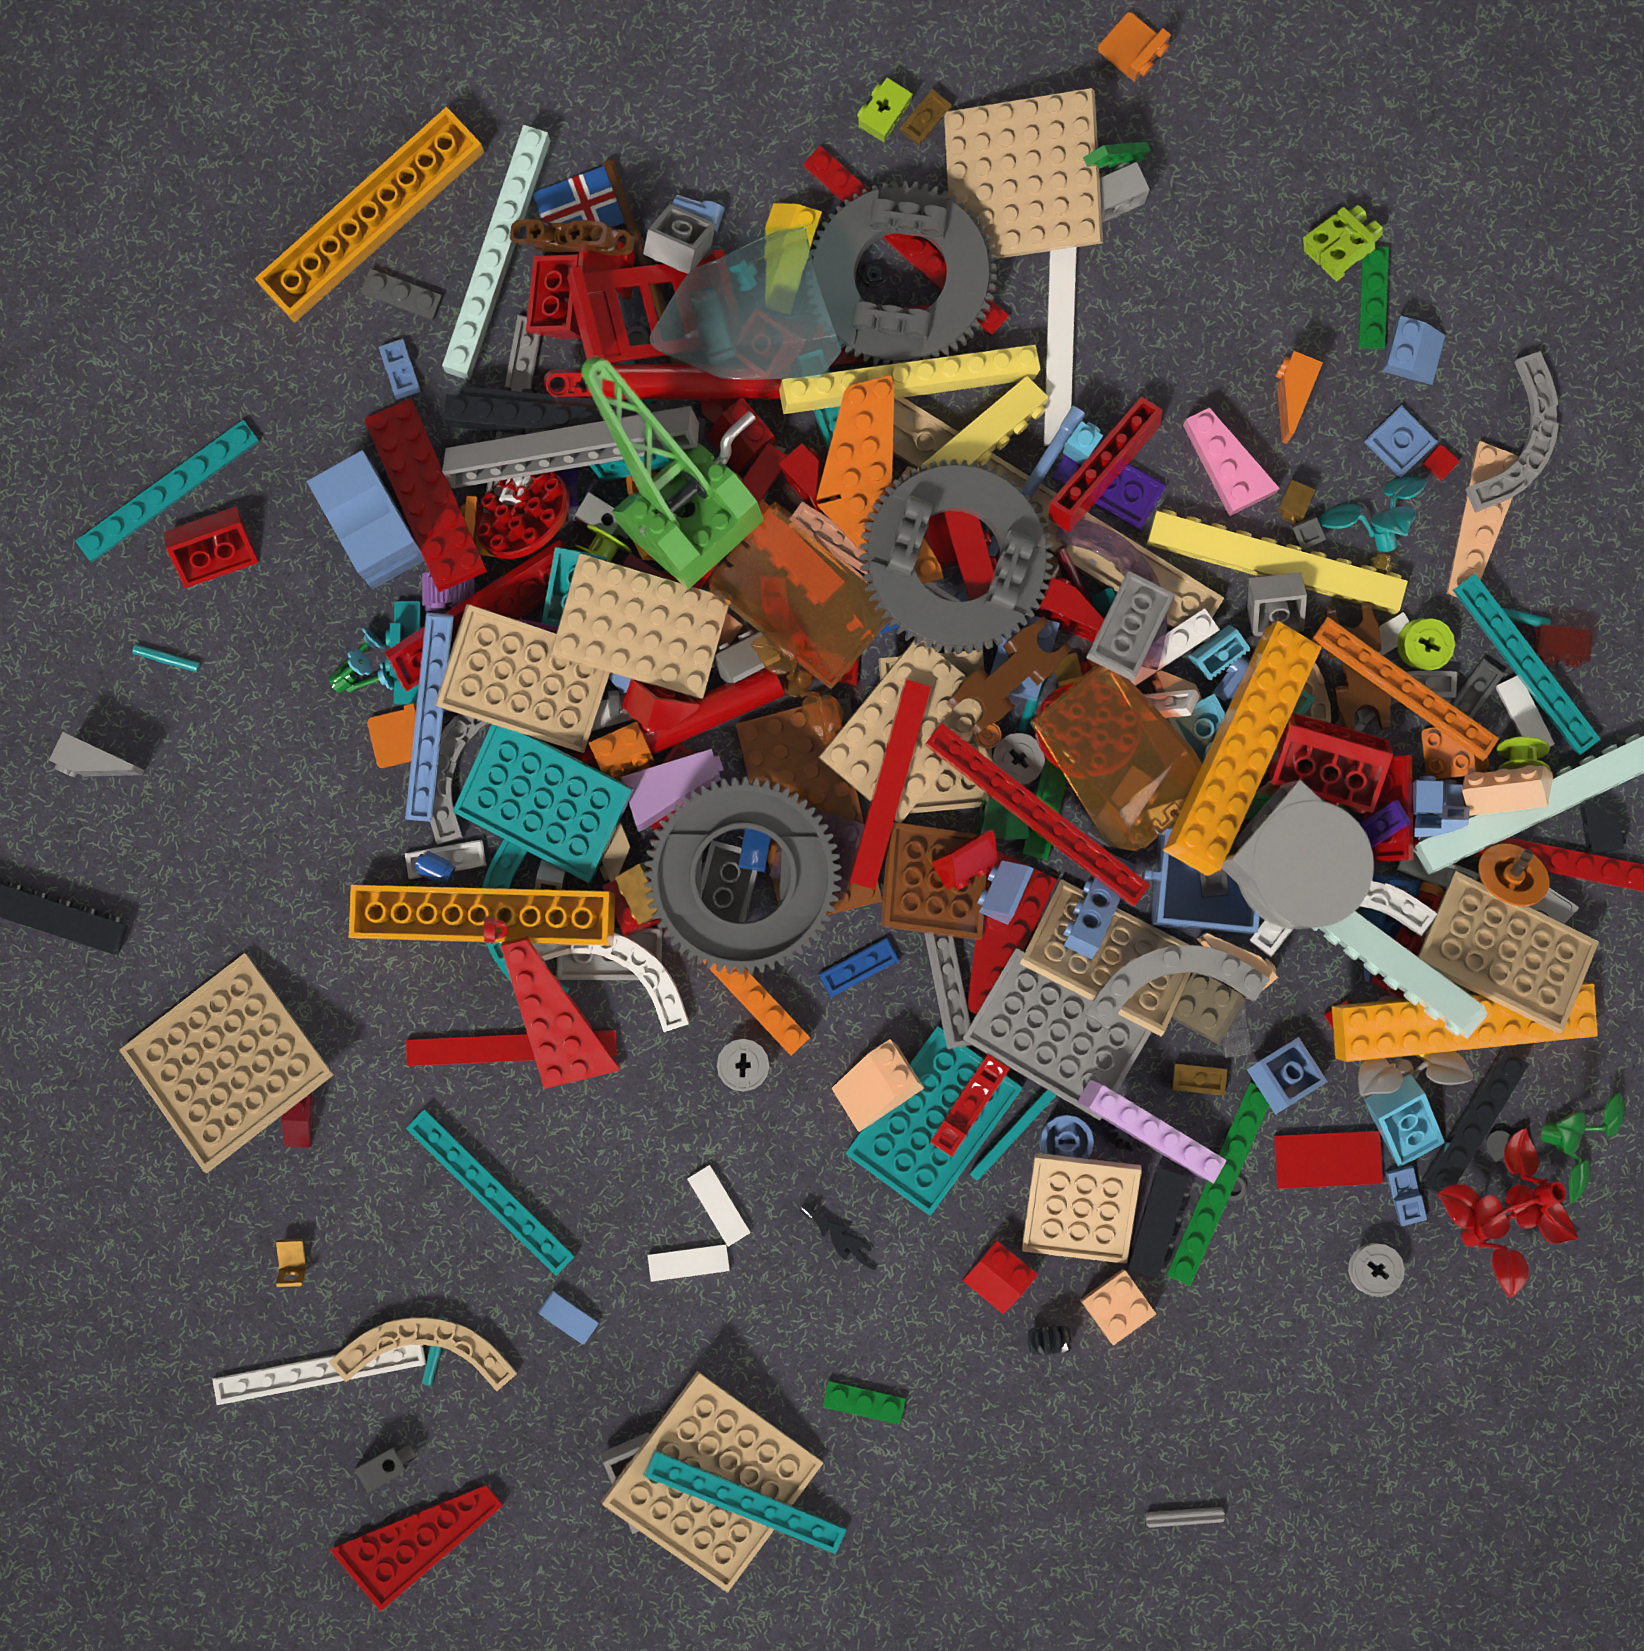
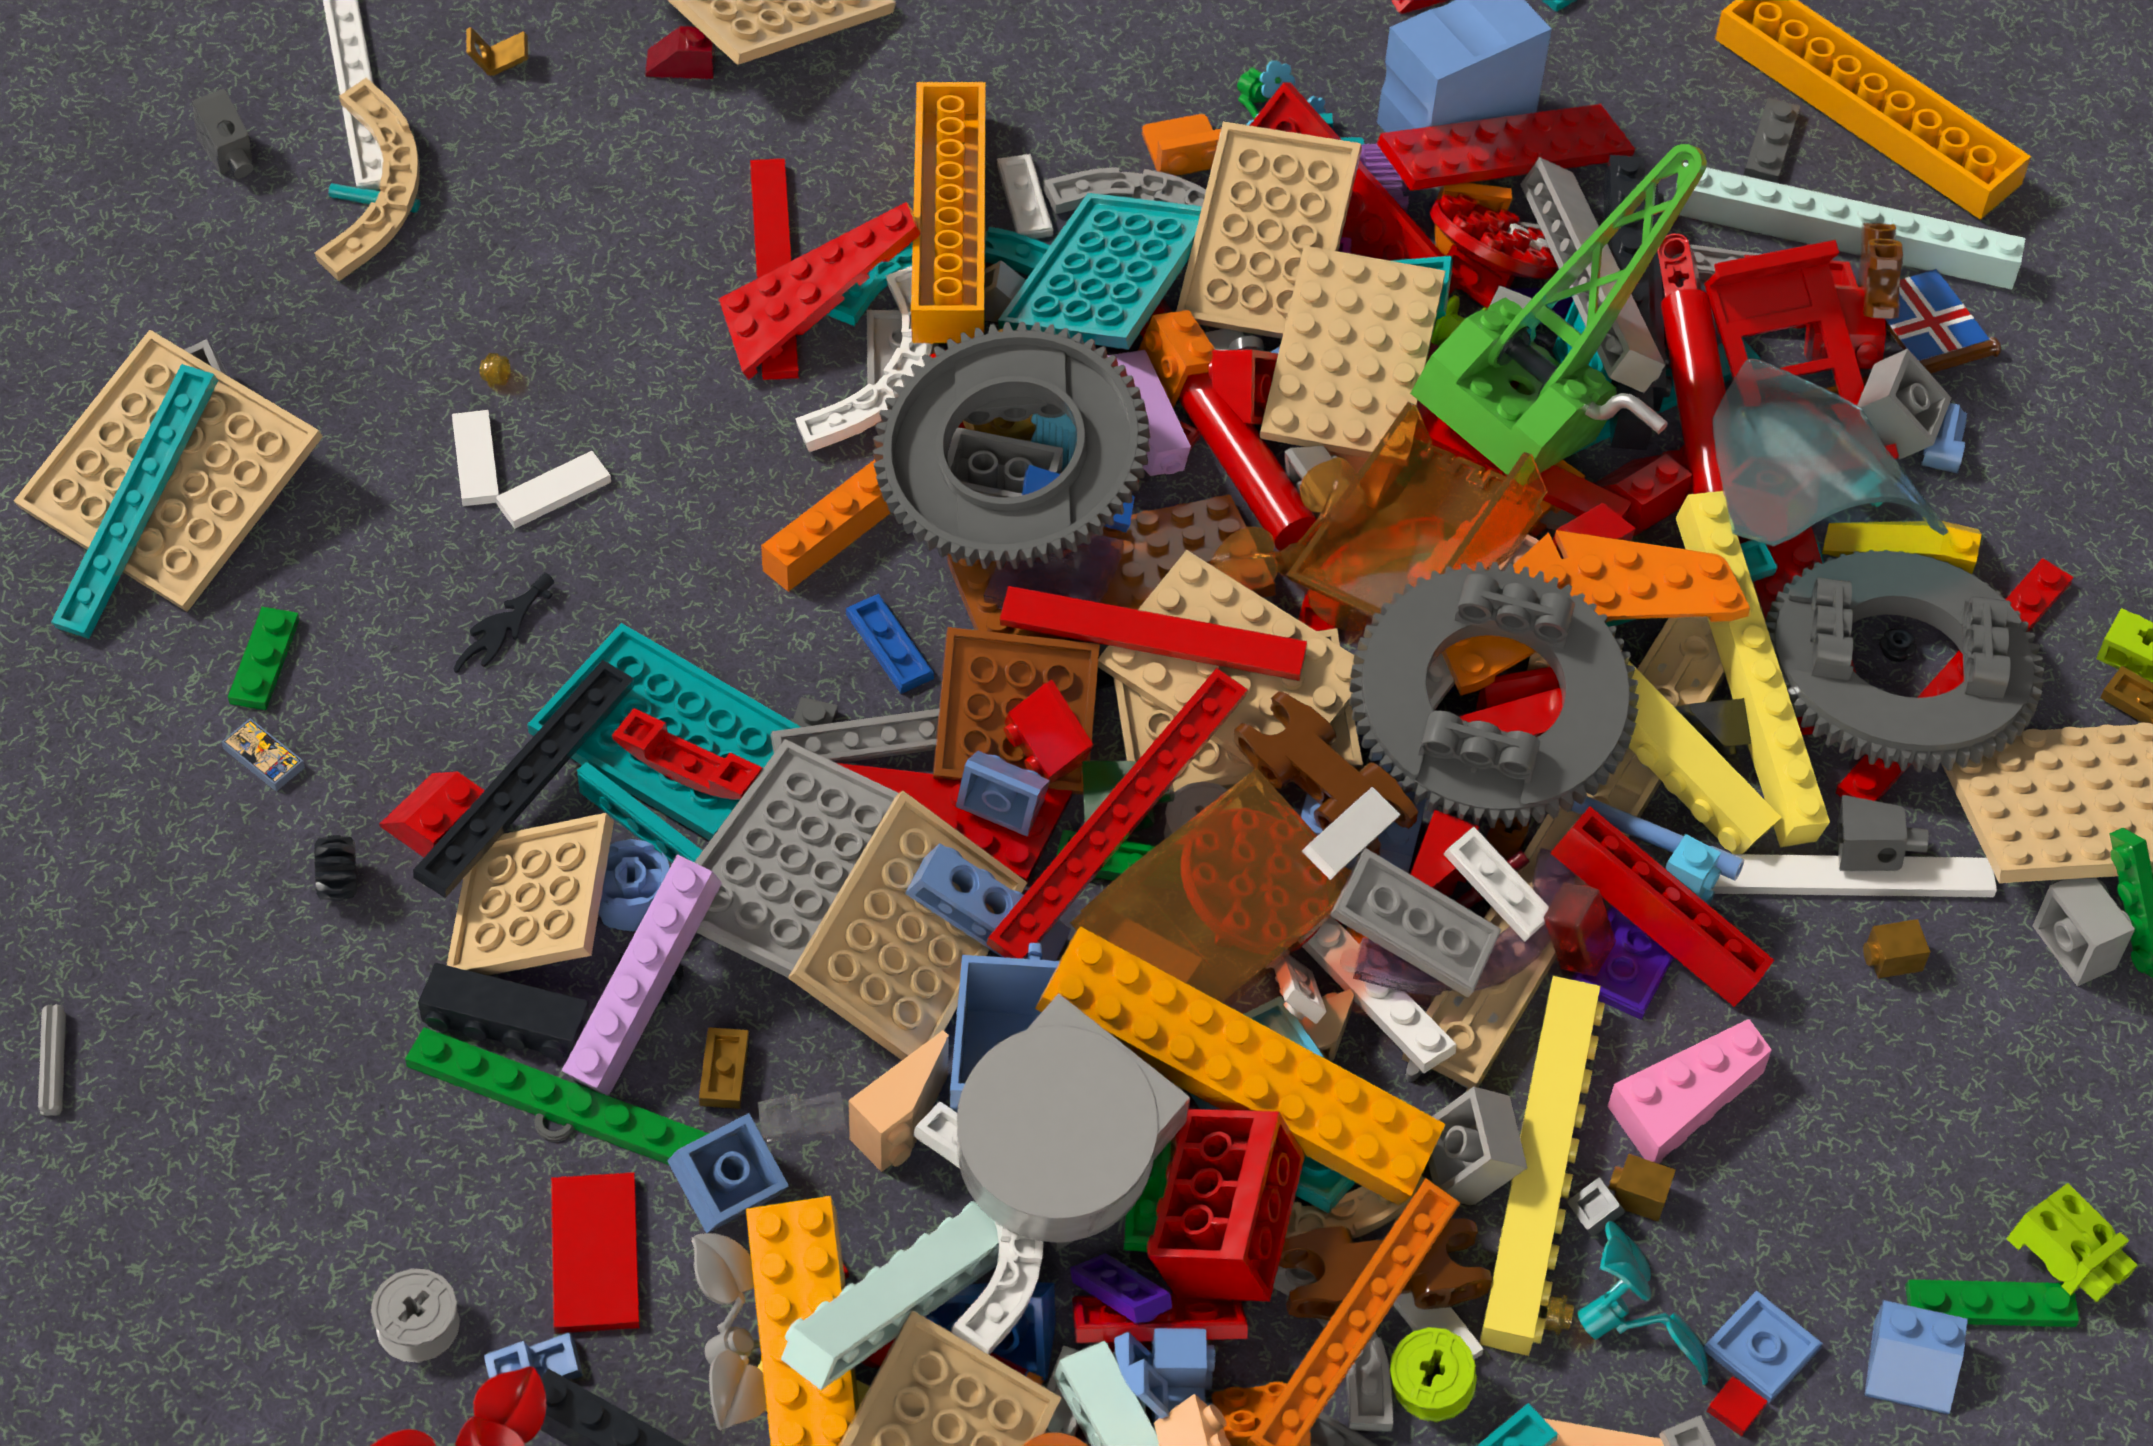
camera: 85 degrees right, 30 degrees down
red wing [330,1484,504,1612] -> none
medium blue slope [379,339,421,400] -> none
medium blue tile [405,612,453,822] -> none
teal plate [406,1110,575,1276] -> none
blue brick [414,851,456,885] -> none
red tile [484,916,508,943] -> none
medium blue slope [538,1291,599,1345] -> none
light grey piece [717,1039,769,1092] -> none
light nougat slope [832,1039,924,1132] -> none
orange tile [974,724,1001,749] -> none
light nougat brick [1080,1269,1156,1345] -> none
light grey plate [1085,945,1270,1029] -> none
dark tan brick [1172,973,1246,1045] -> none
medium azure brick [1188,624,1250,680] -> none
orange slope [1276,351,1323,444] -> none
medium azure slope [1364,1074,1445,1168] -> none
none -> tile [222,718,305,791]
none -> black plate [413,660,634,898]
none -> clear yellow plate [480,353,511,388]
none -> dark grey plate [792,697,838,727]
none -> white tile [1302,787,1400,880]
none -> white tile [1443,827,1555,942]
none -> clear red brick [1543,882,1616,977]
none -> slope [1675,698,1751,756]
none -> dark grey torso [1837,795,1929,871]
none -> pearl gold brick [1863,919,1930,979]

